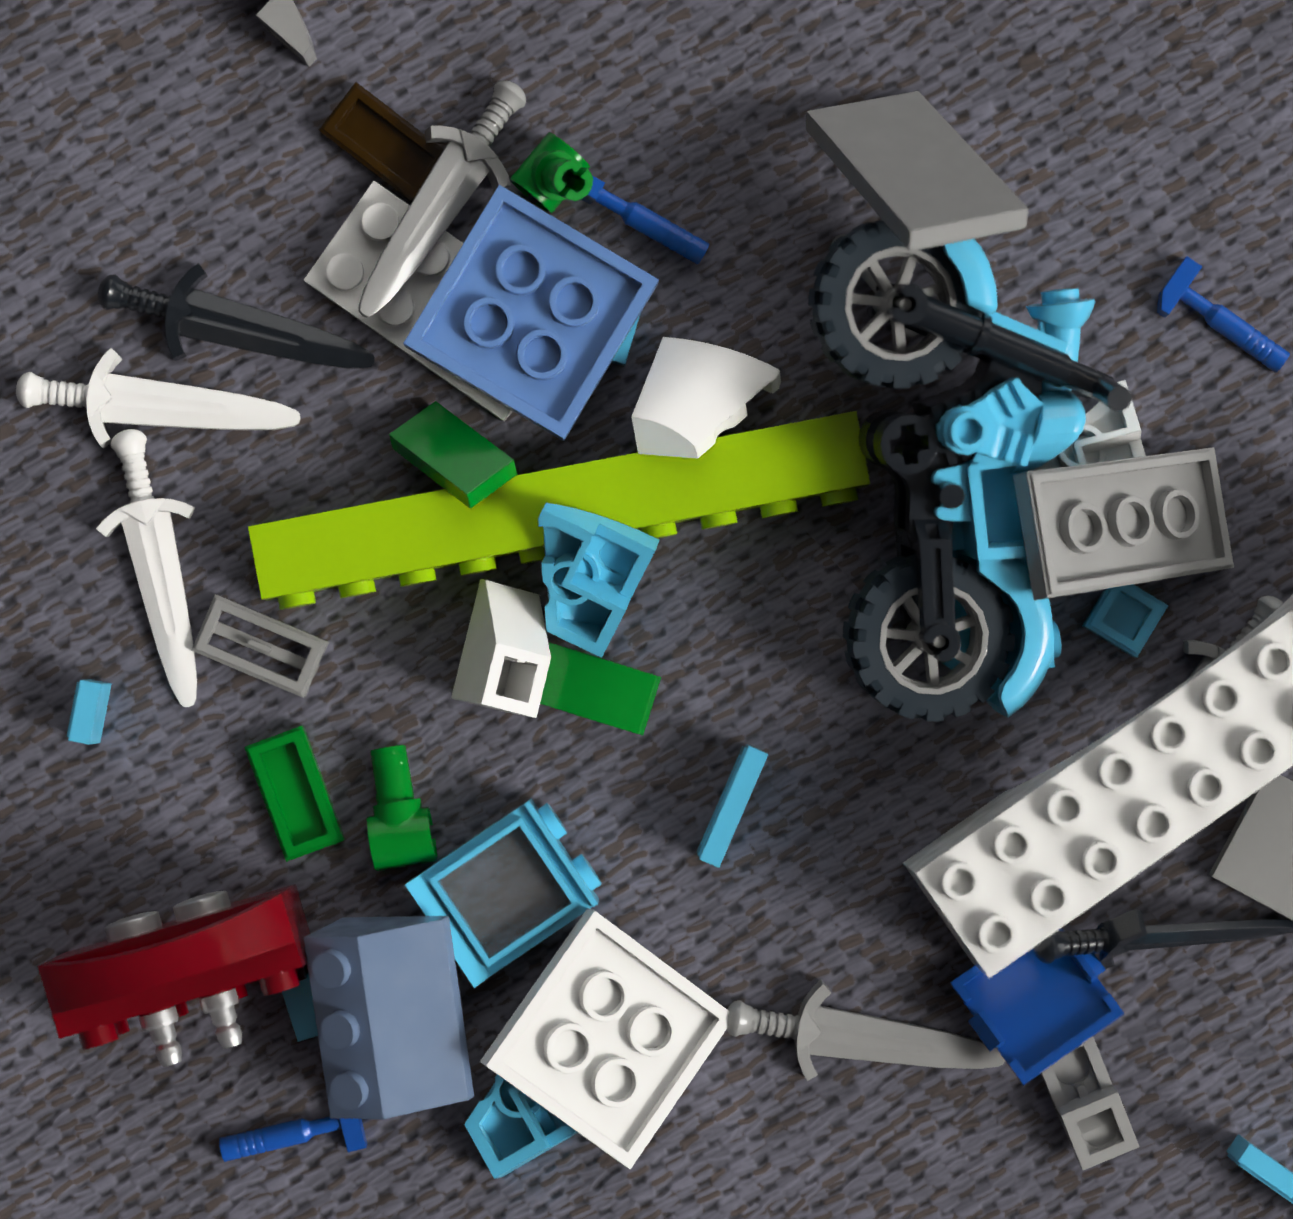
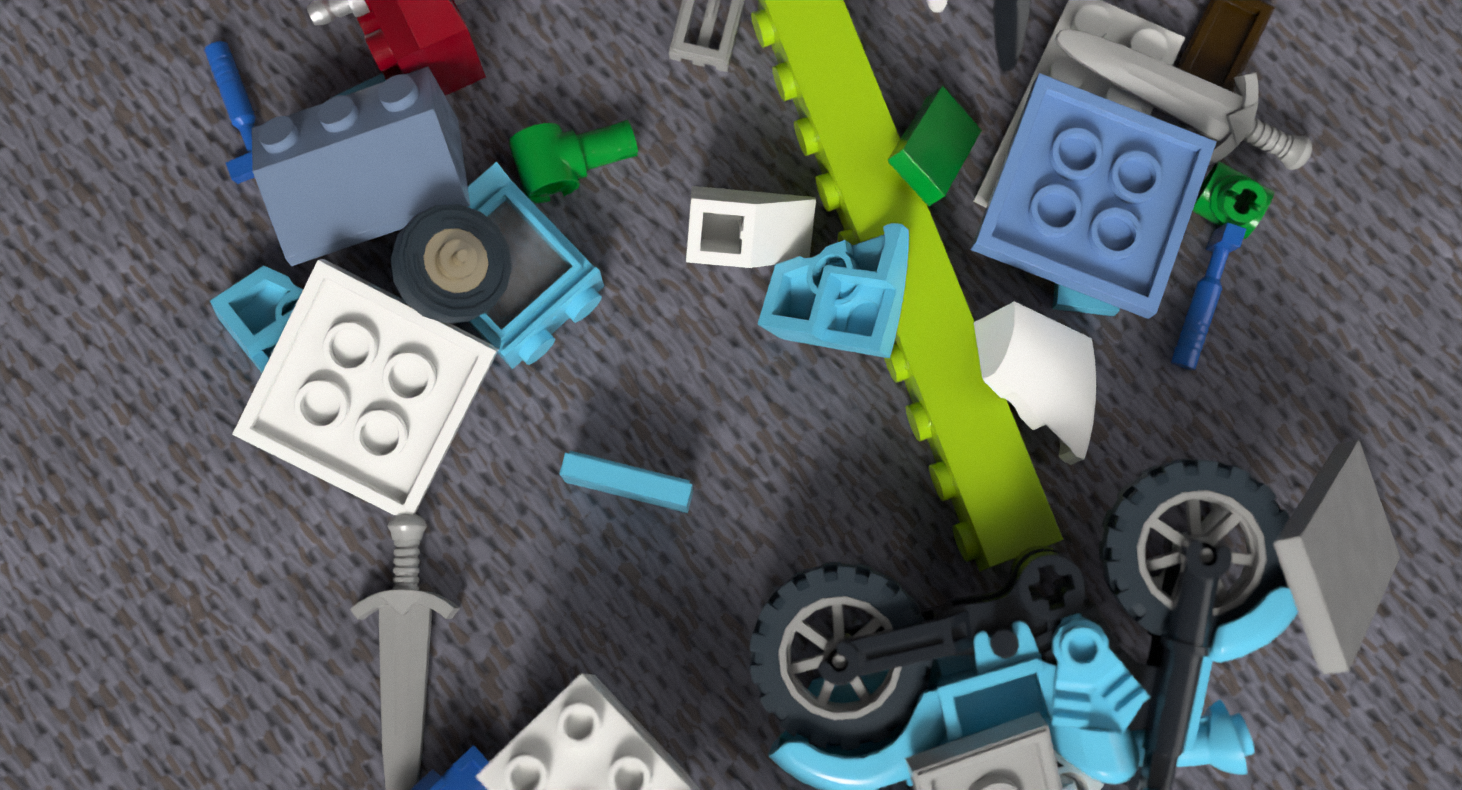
camera: 80 degrees right, 10 degrees down
green tile [244,725,345,862] -> none
green slope [540,642,661,735] -> none
none -> black wheel [391,204,512,323]

